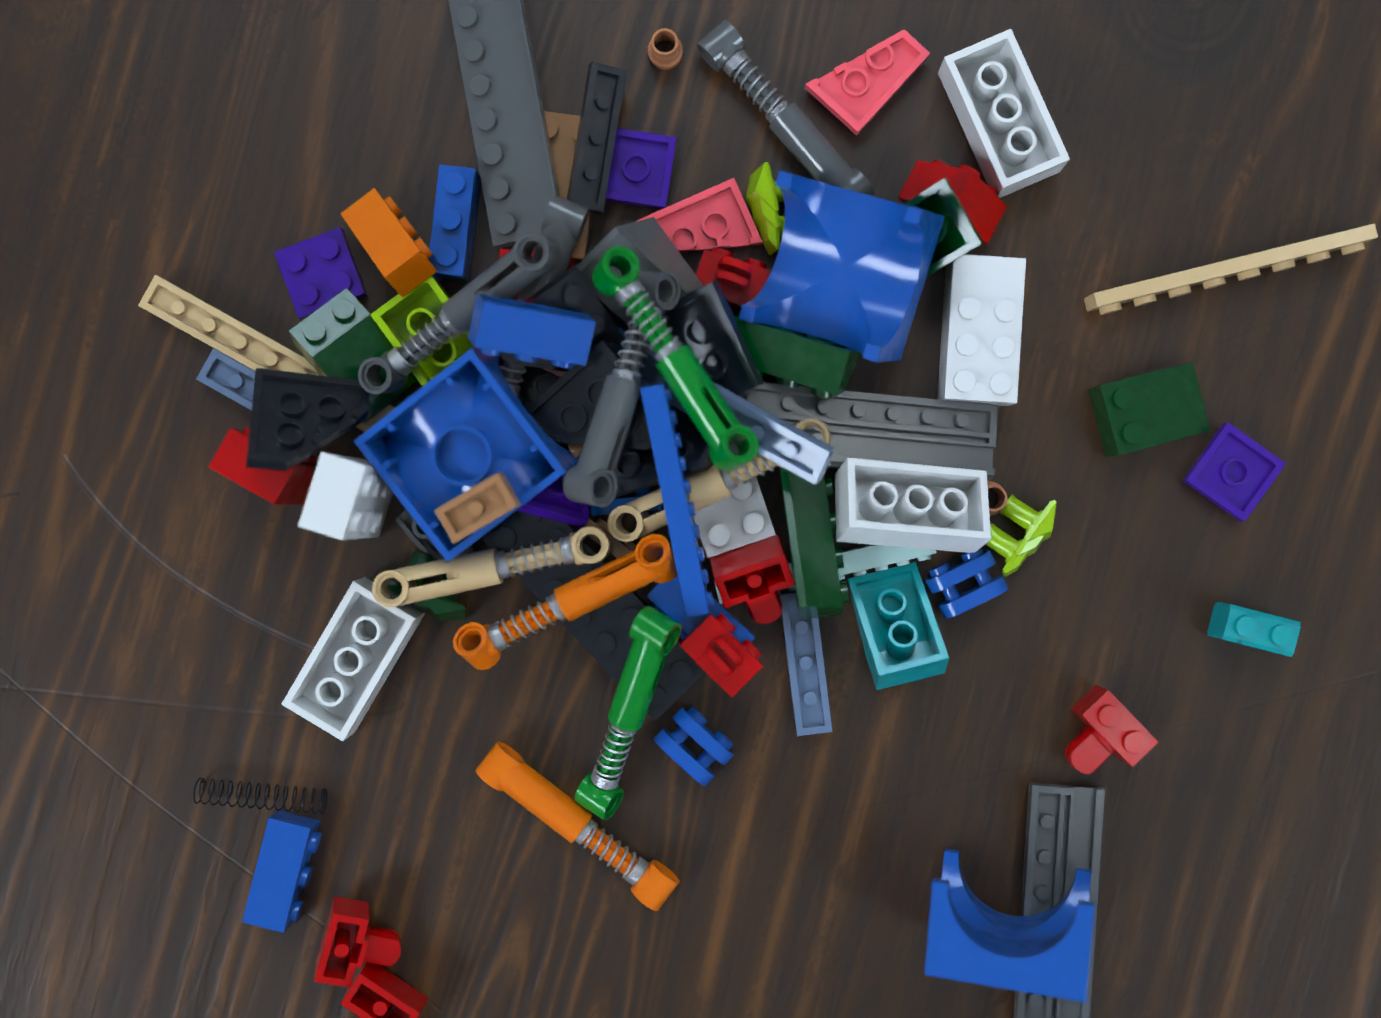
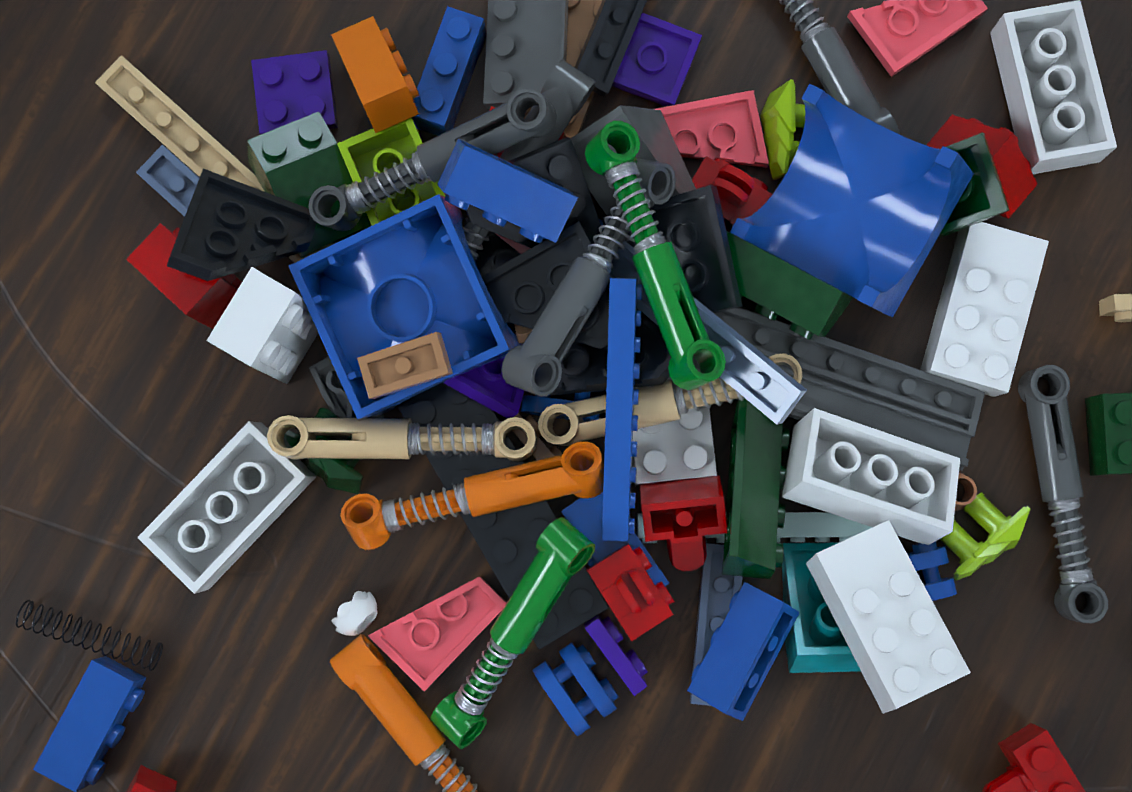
camera: 15 degrees right, 5 degrees down
none -> white plate [331,591,377,636]
none -> coral wing [368,576,507,692]
none -> dark purple plate [584,615,648,696]
none -> blue brick [687,582,800,721]
none -> white brick [806,520,971,714]
none -> dark grey piece [1018,365,1108,624]

